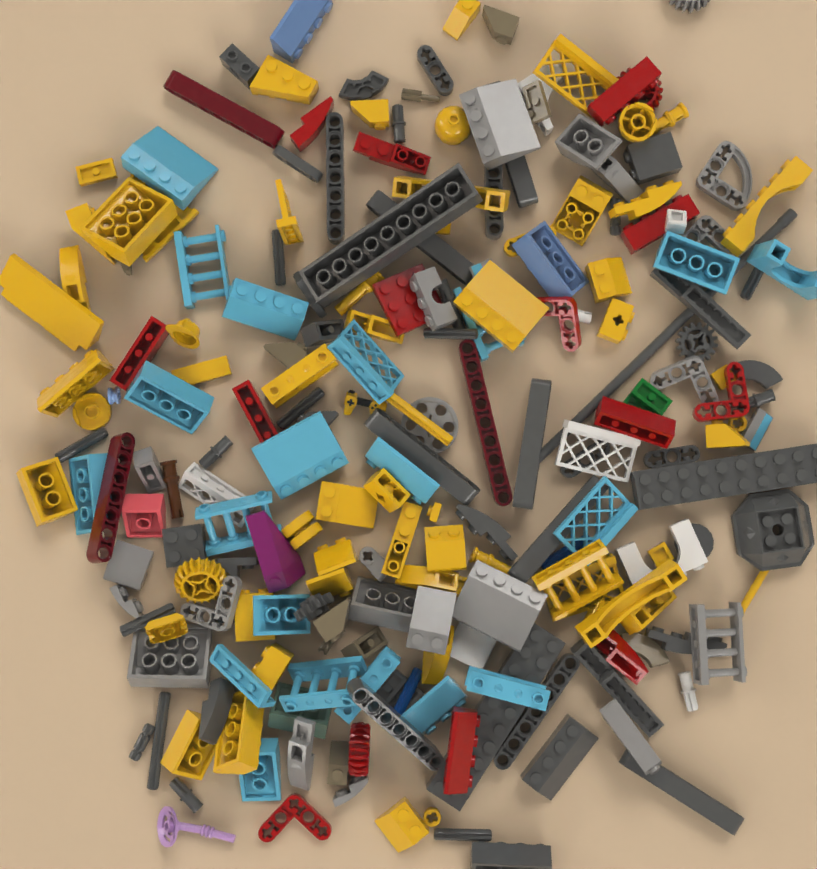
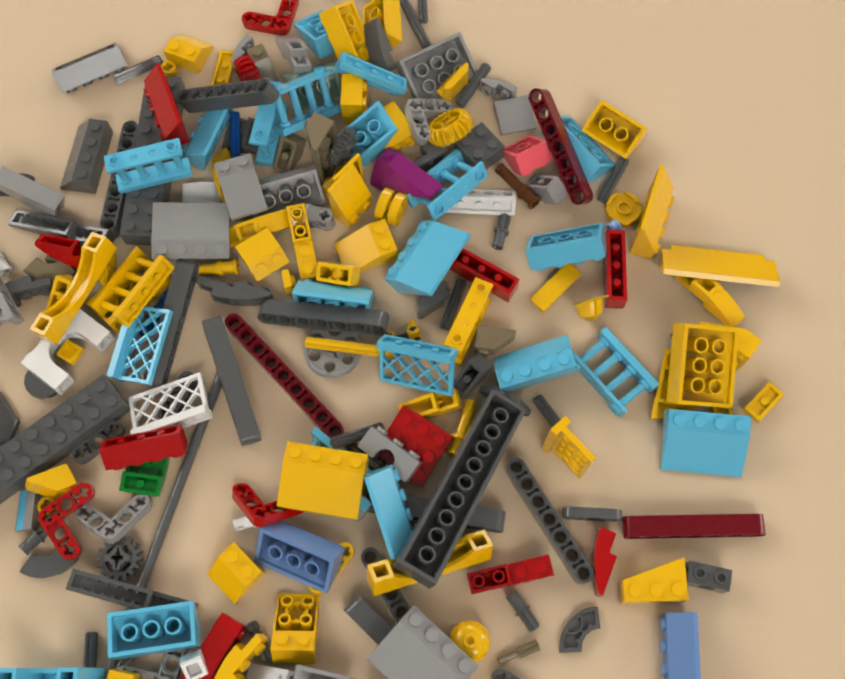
camera: 150 degrees right, 15 degrees down
yellow slope [350,99,389,130] -> none
yellow brick [596,298,635,344] -> none
yellow tile [710,364,738,391] -> none
none -> yellow tile [210,50,234,86]
none -> medium azure slope [364,464,414,559]

